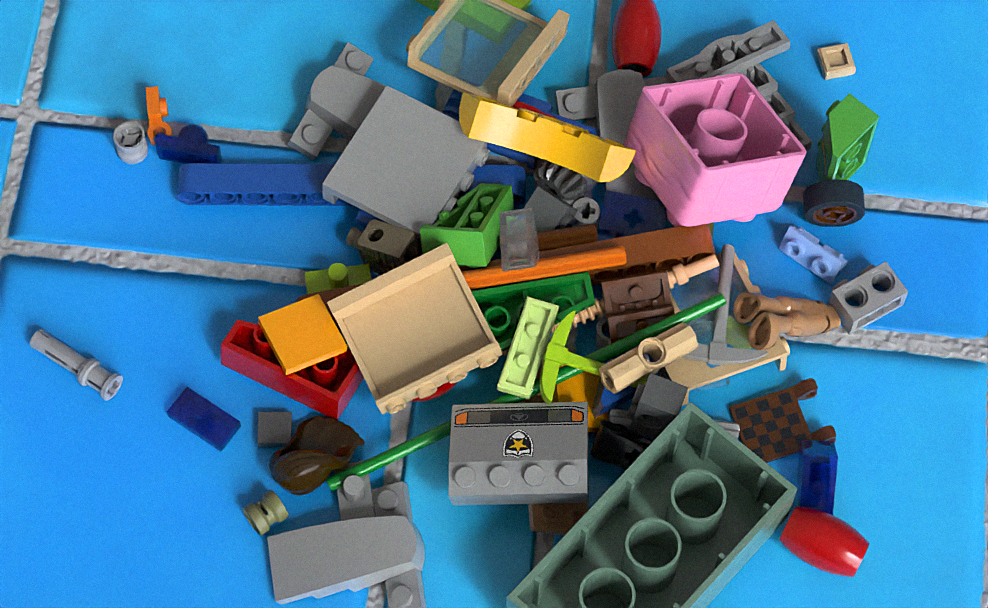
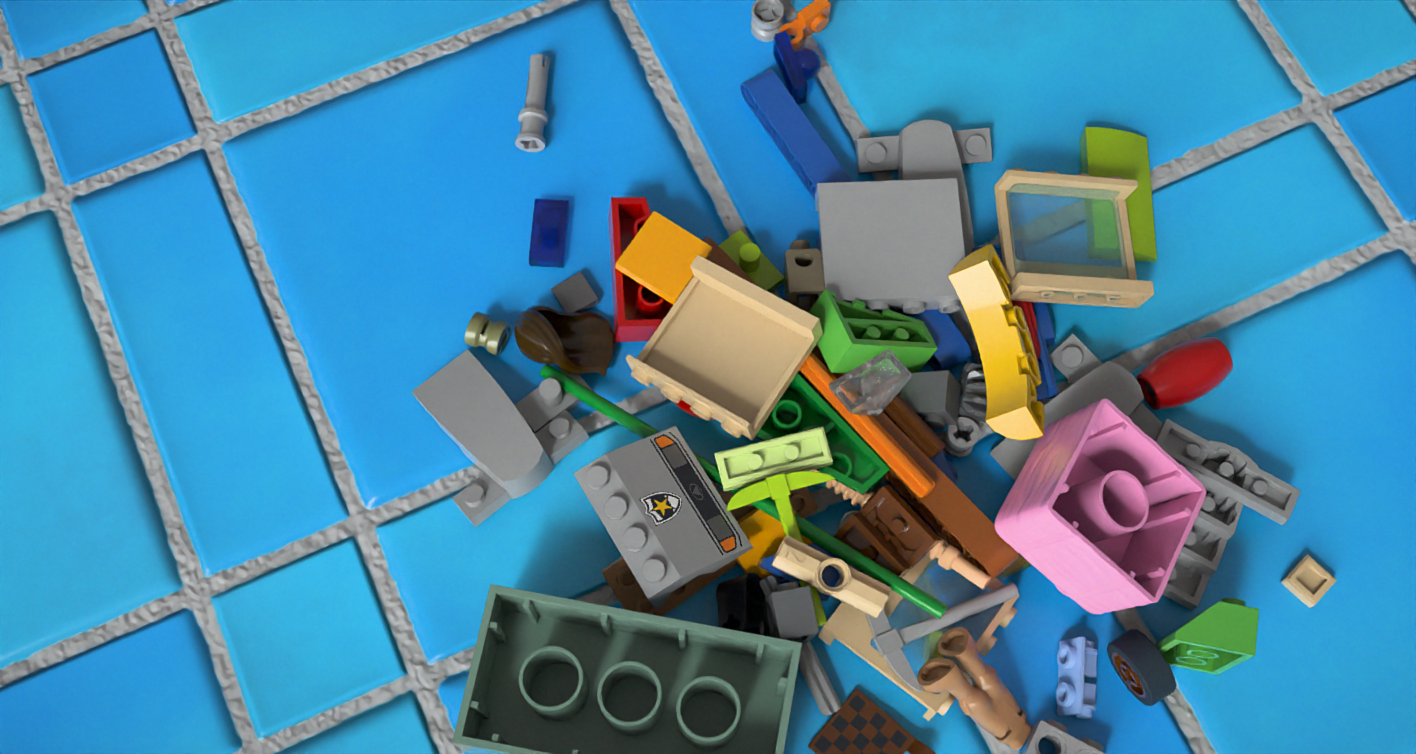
camera: 60 degrees right, 5 degrees up
clear blue brick [598,190,667,238] -> none

